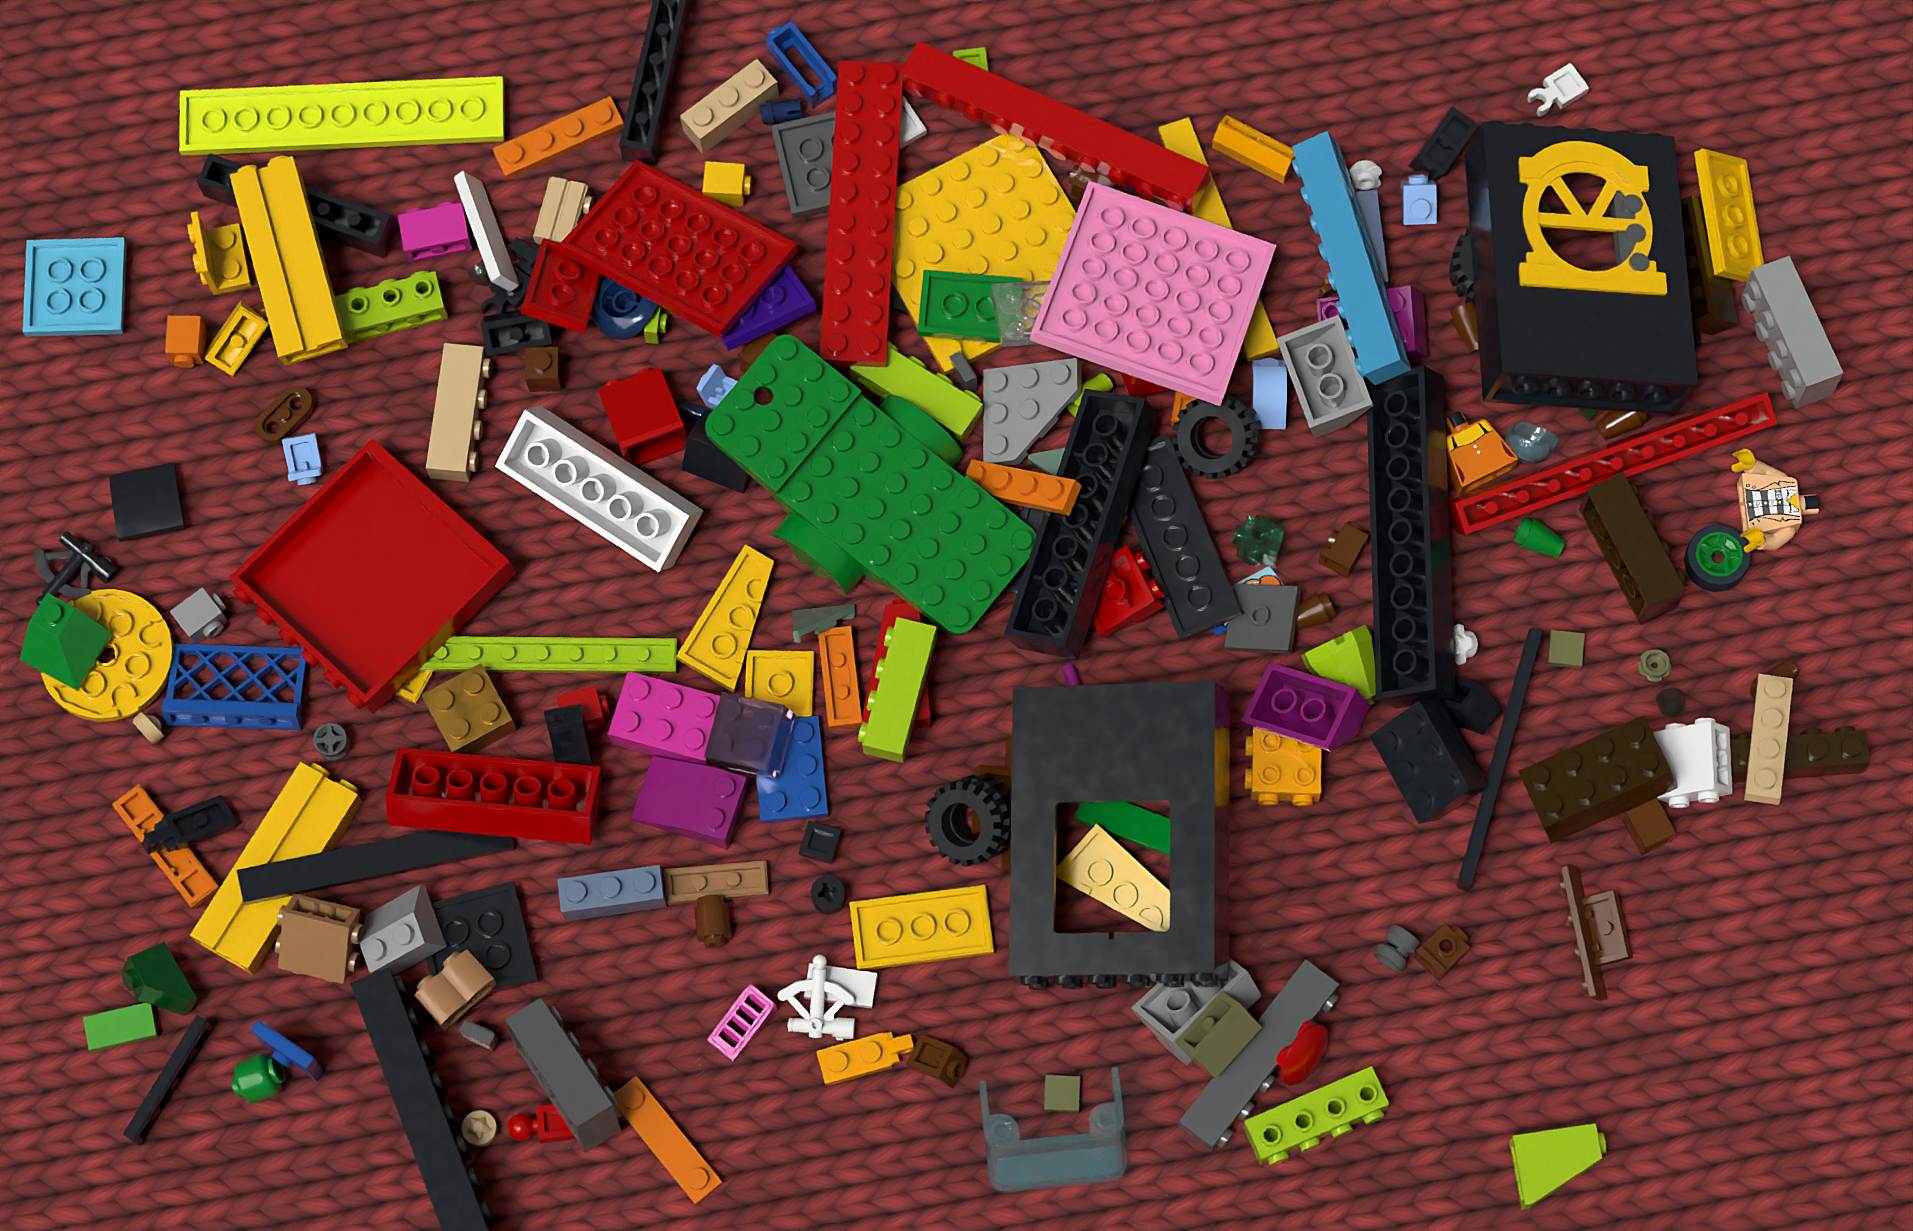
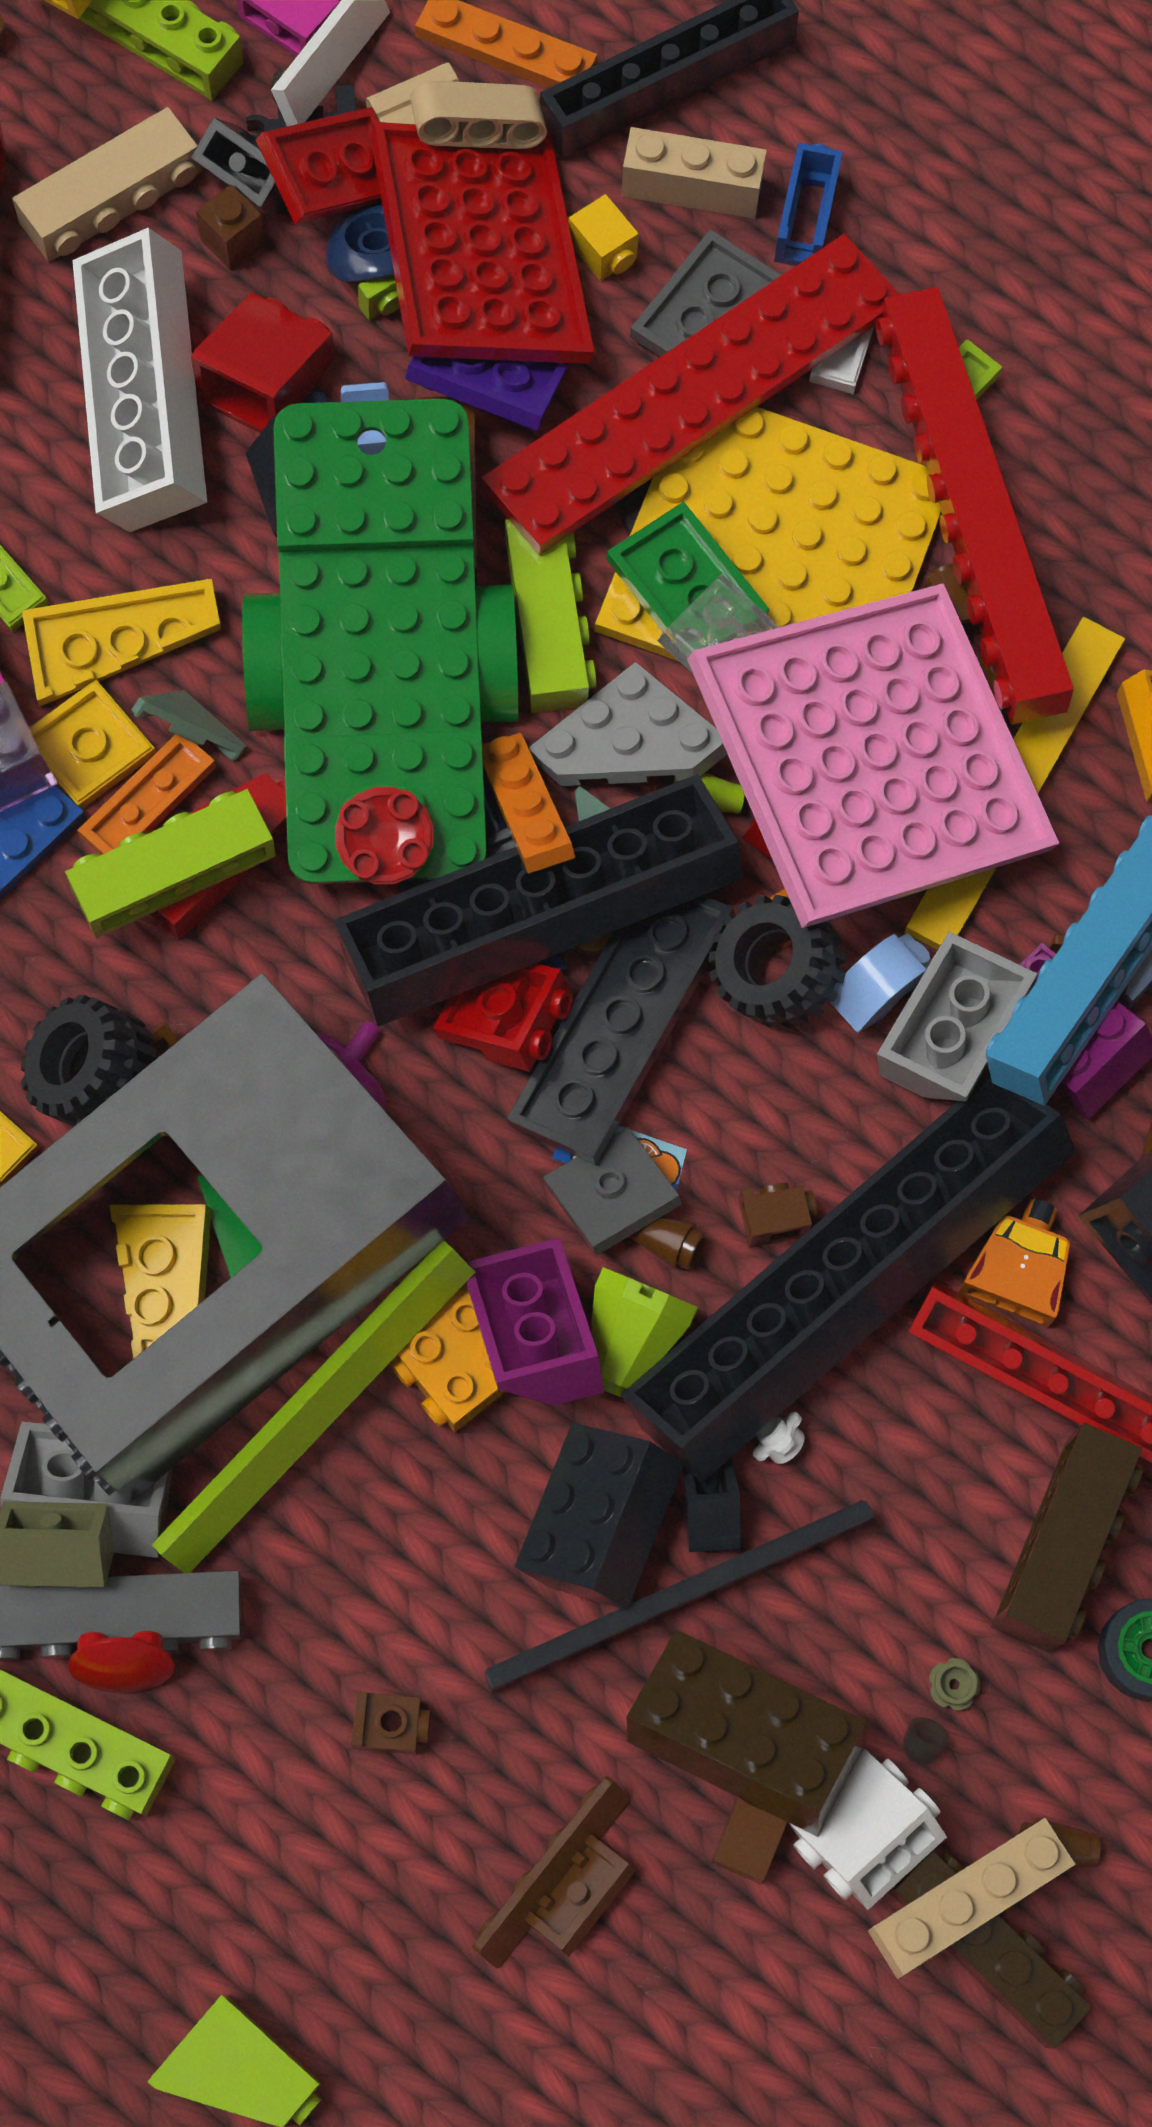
camera: 40 degrees right, 0 degrees up
dark blue pin [760,99,802,127] -> none
dark grey tile [949,351,978,393] -> none
clear green brick [1232,515,1286,568] -> none
dark grey wheel [1372,925,1420,973] -> none
clear light blue hair [1504,421,1559,464] -> none
green cone [1513,517,1566,559] -> none
olive tile [1547,630,1585,669] -> none
none -> lime tile [152,1241,475,1573]
none -> red dish [335,787,433,885]
none -> tan beam [411,81,547,149]

